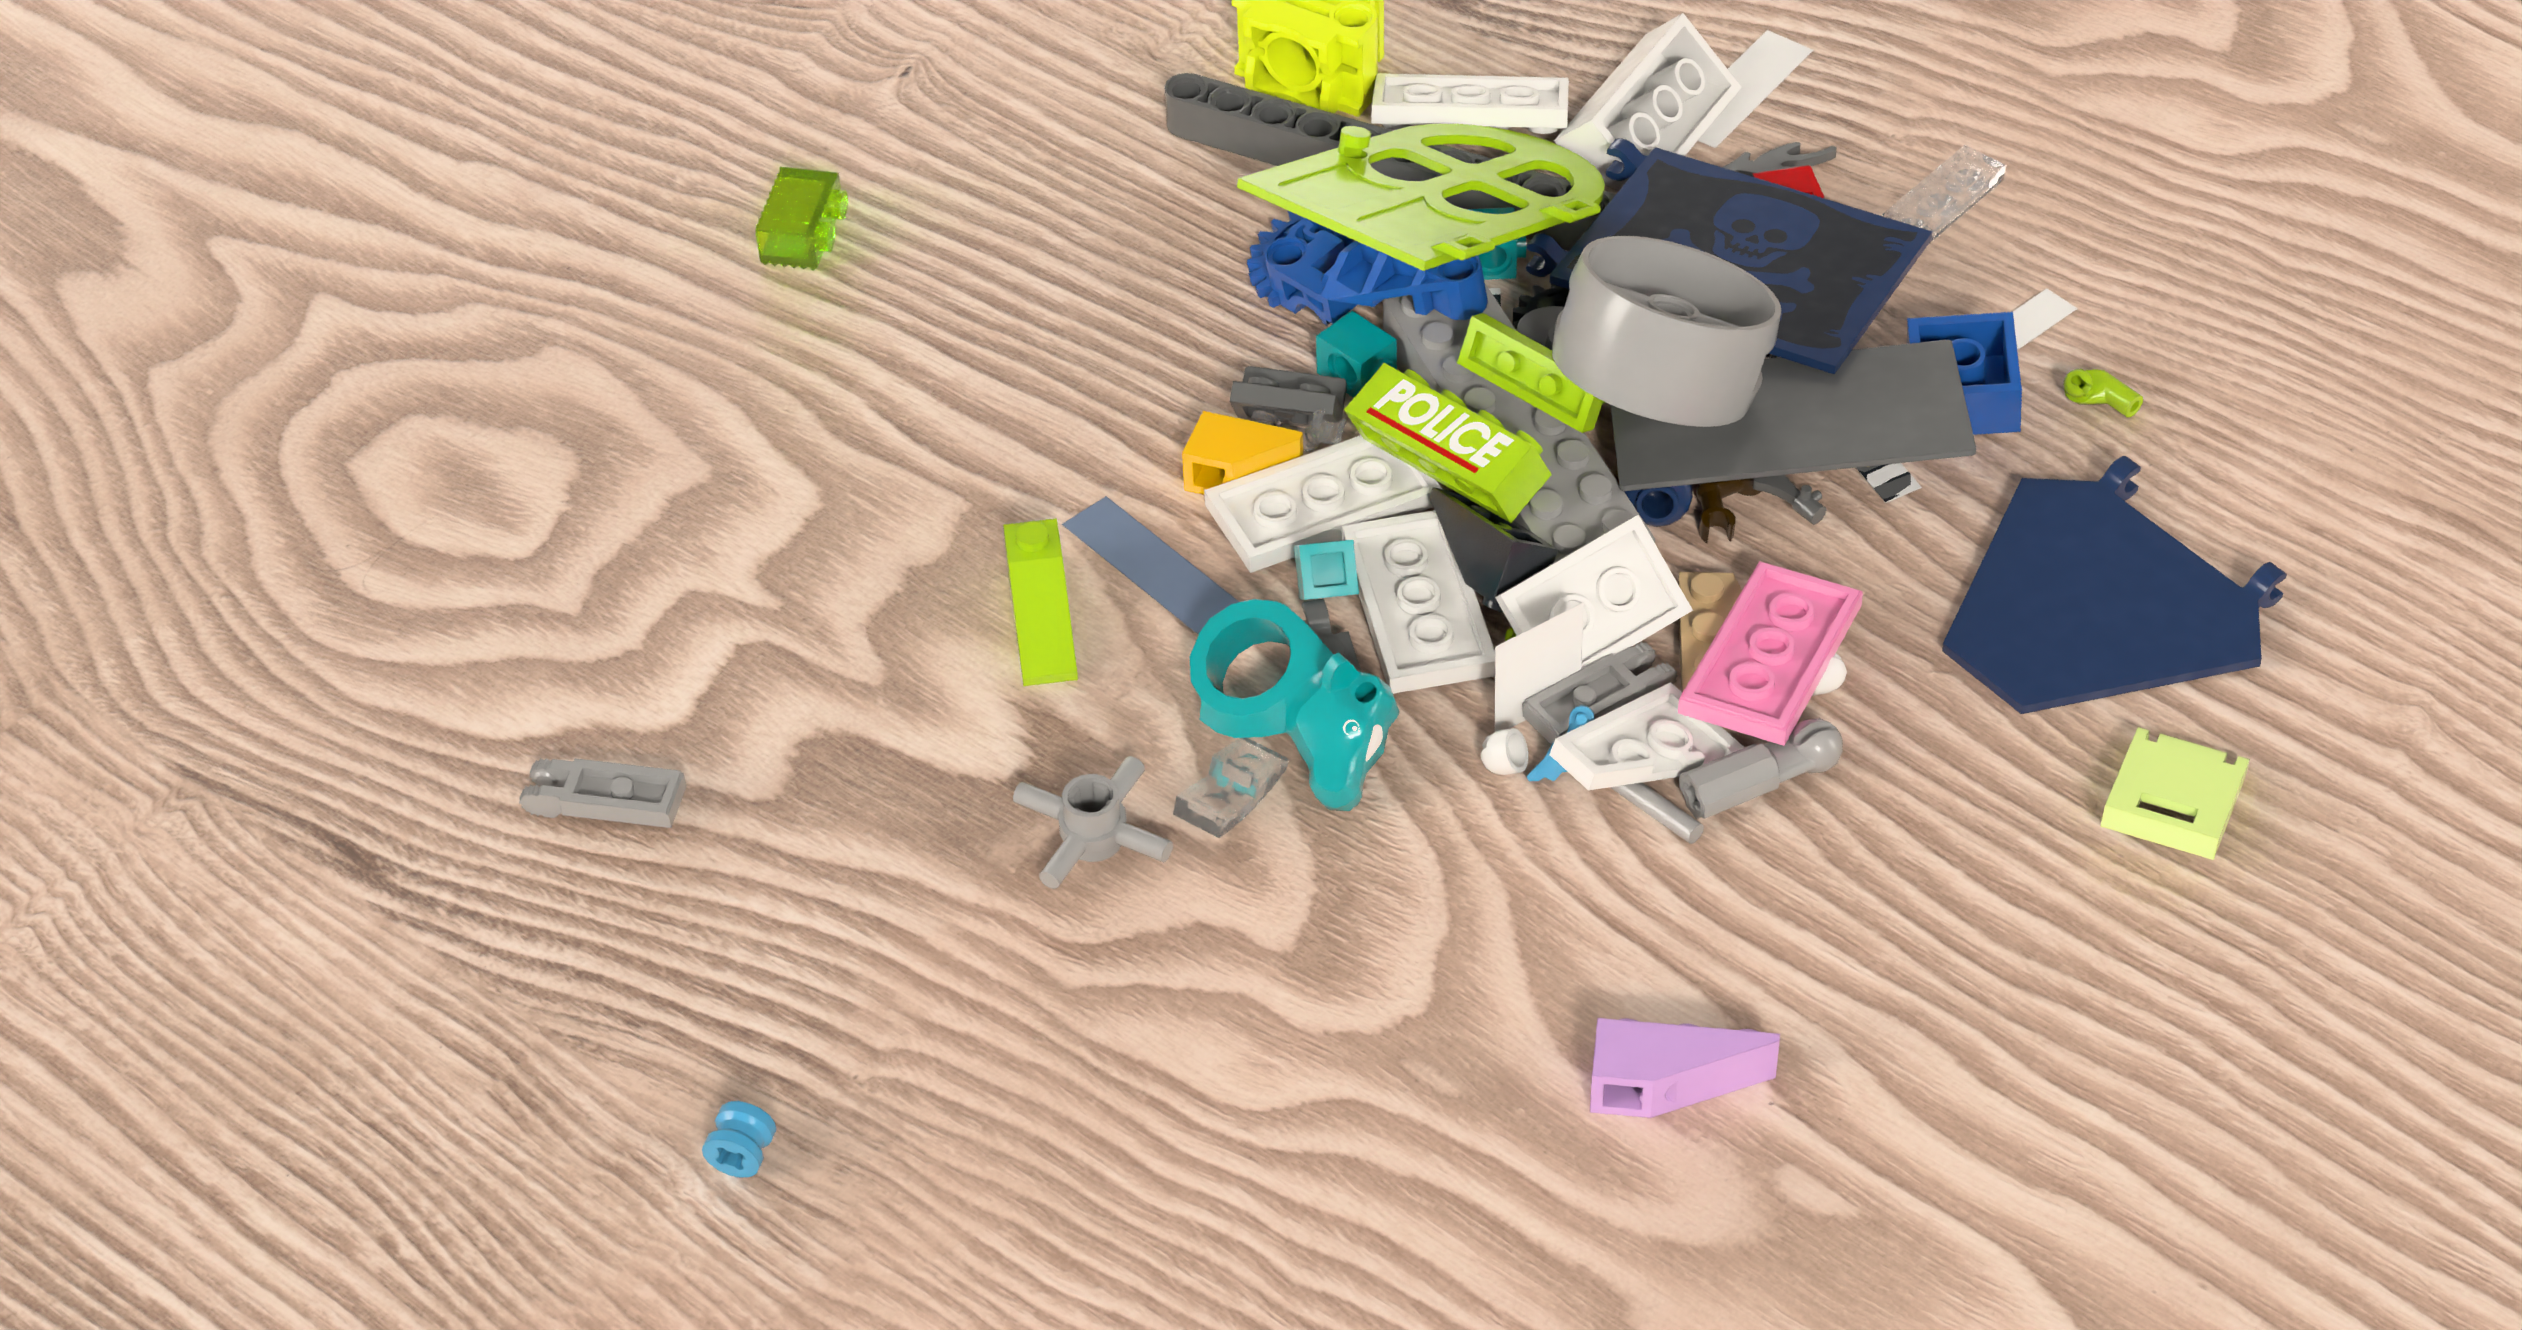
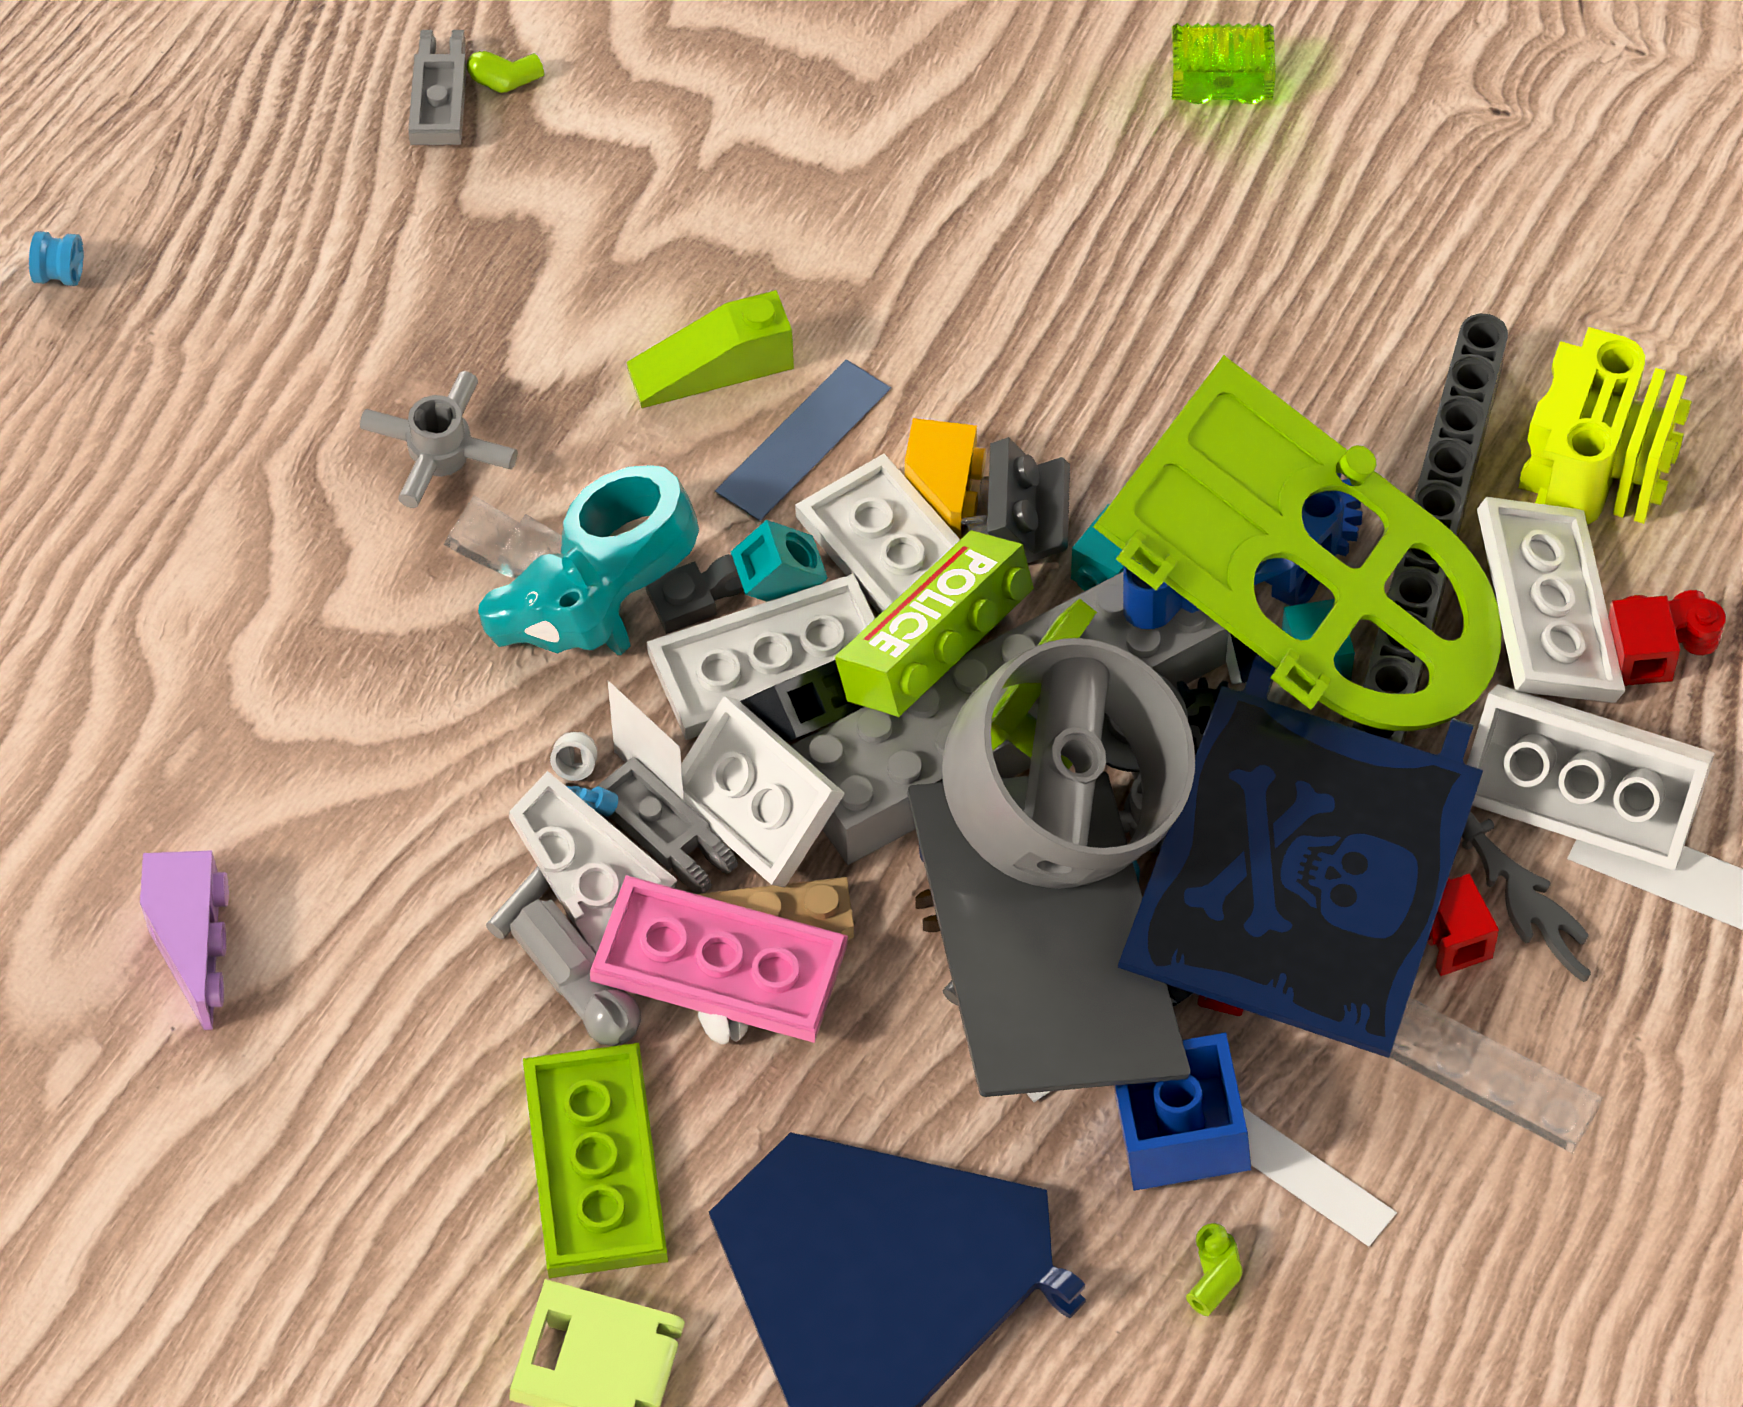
camera: 80 degrees right, 10 degrees up
none -> lime arm [466,51,545,93]
none -> lime tile [523,1043,668,1279]
none -> red brick [1608,590,1726,686]

